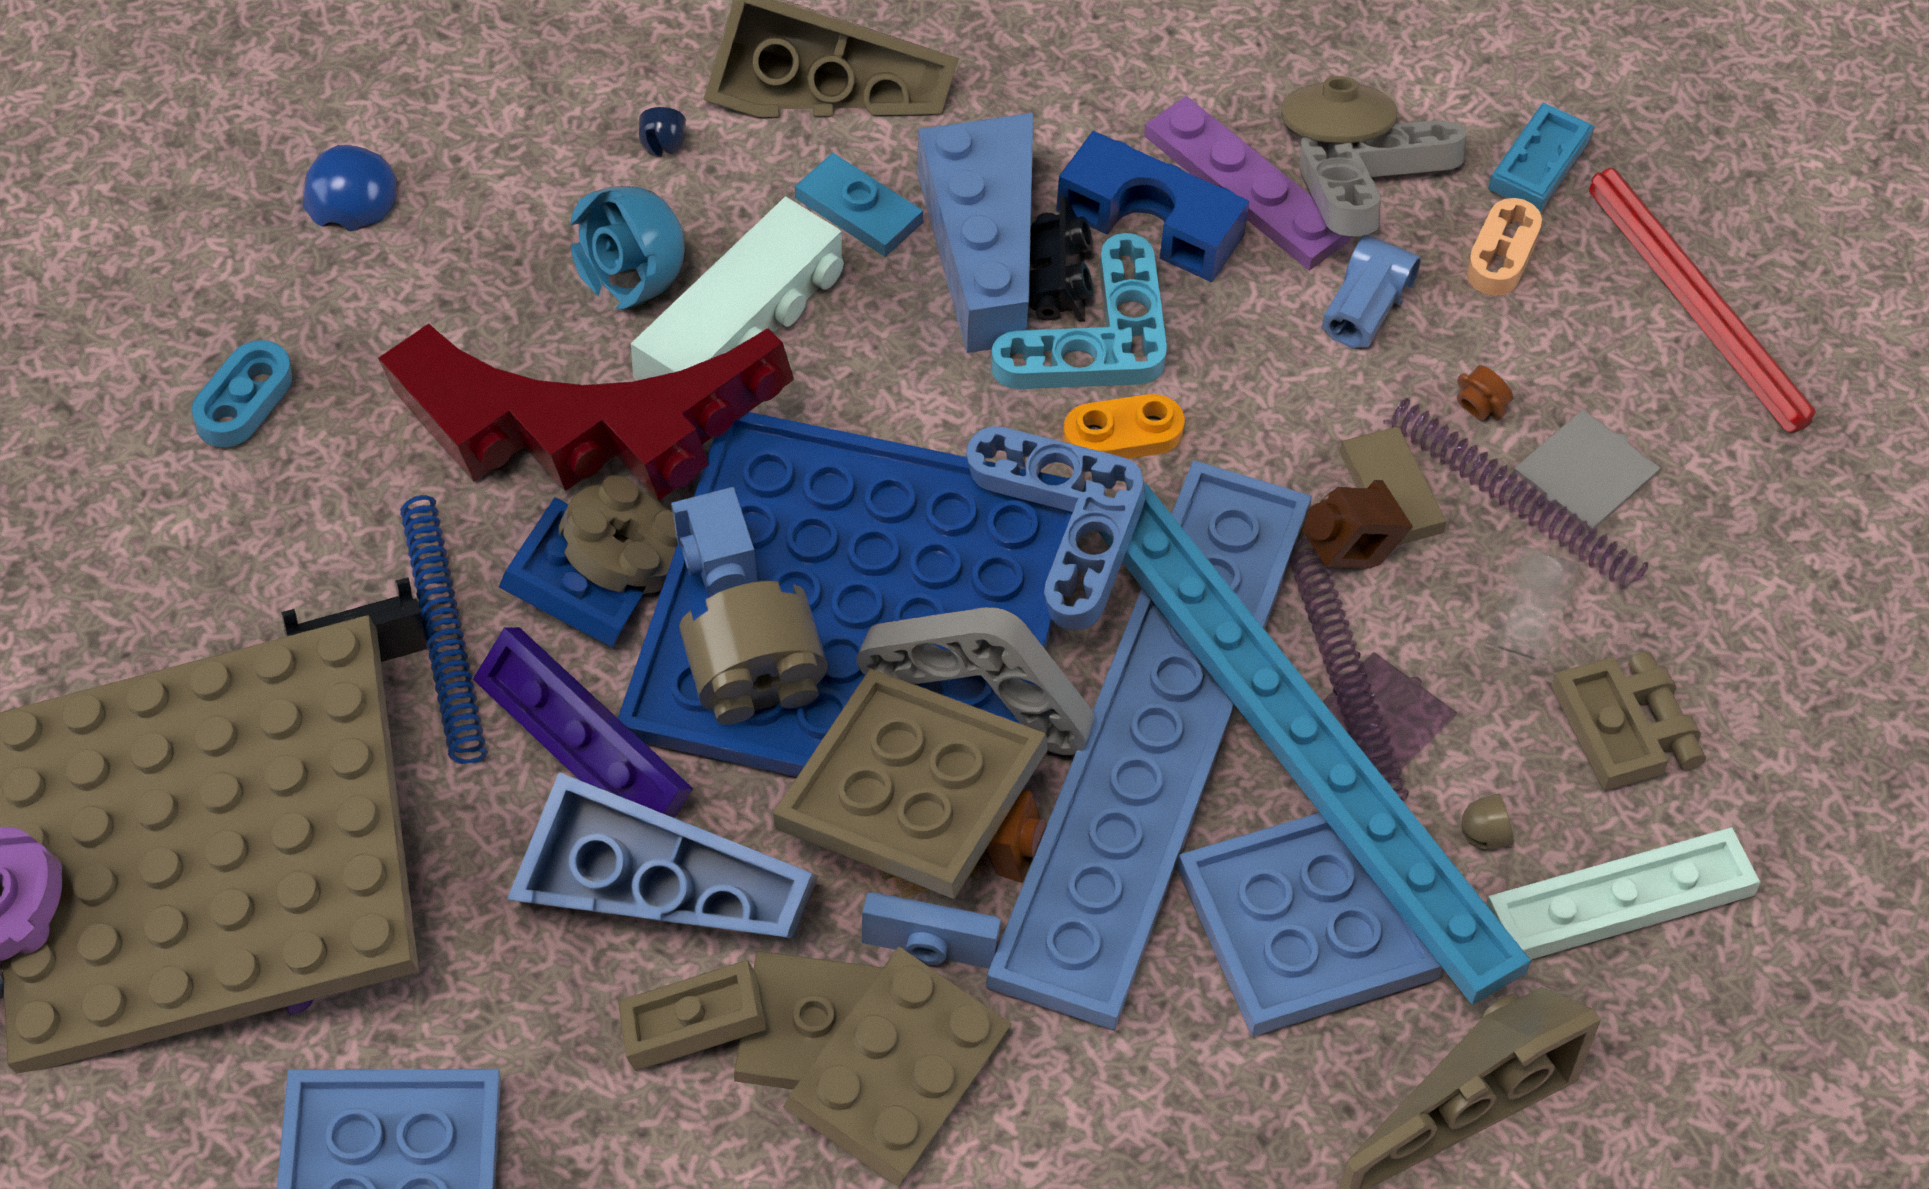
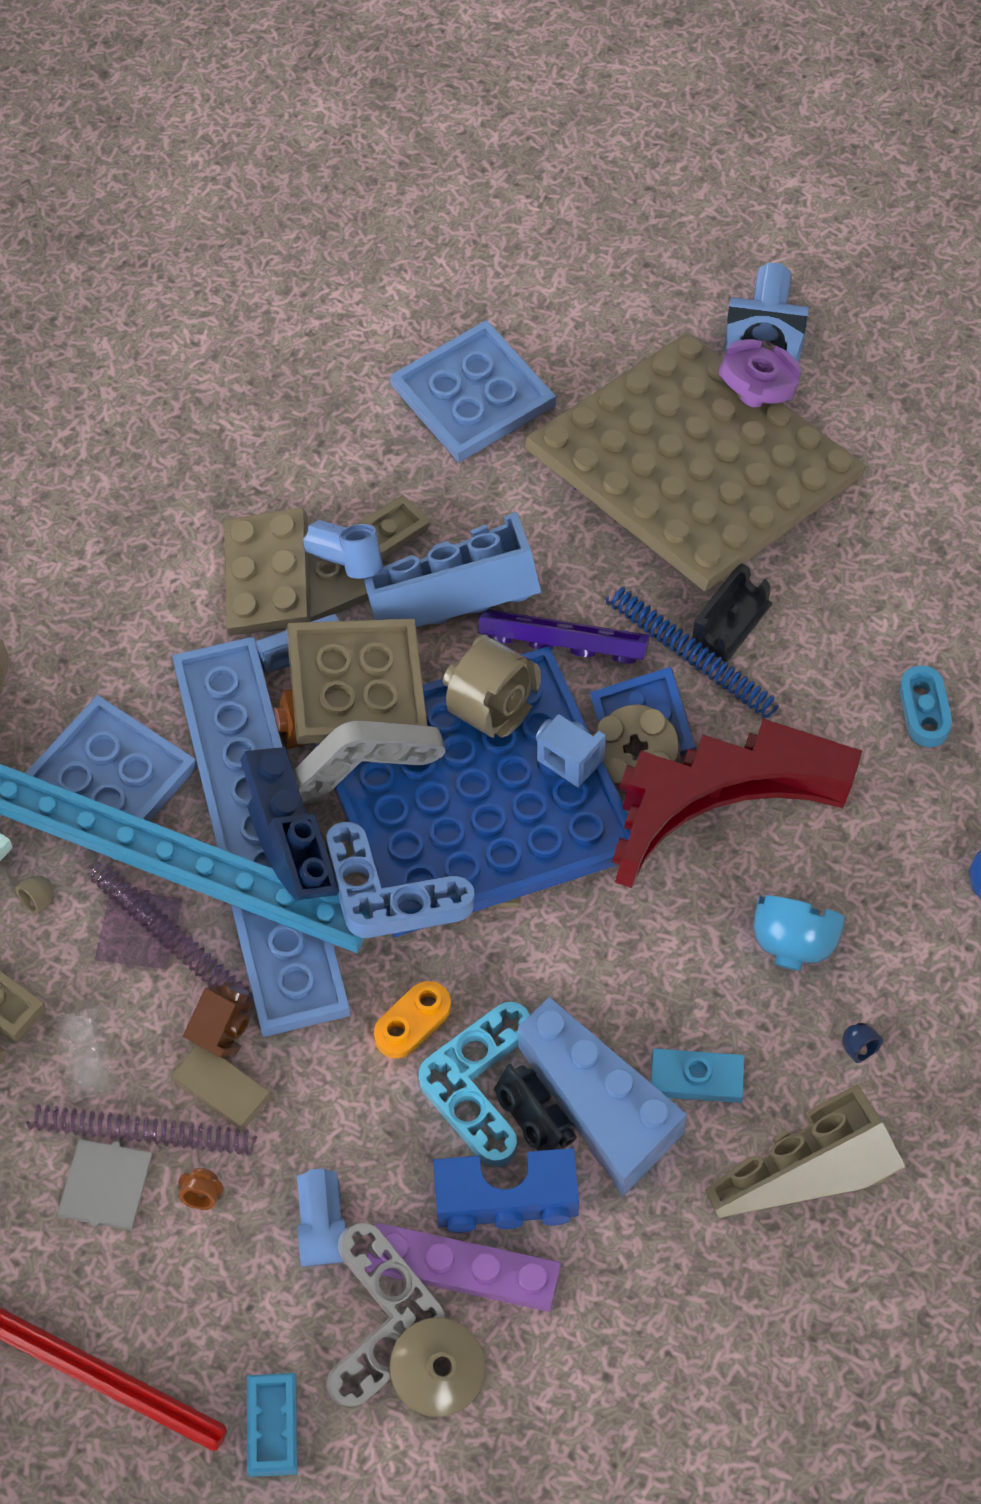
camera: 150 degrees right, 5 degrees up
light aqua brick [631,196,844,380] -> none
light nougat beam [1467,198,1542,296] -> none
none -> dark blue slope [240,747,339,900]
none -> medium blue piece [303,520,383,579]

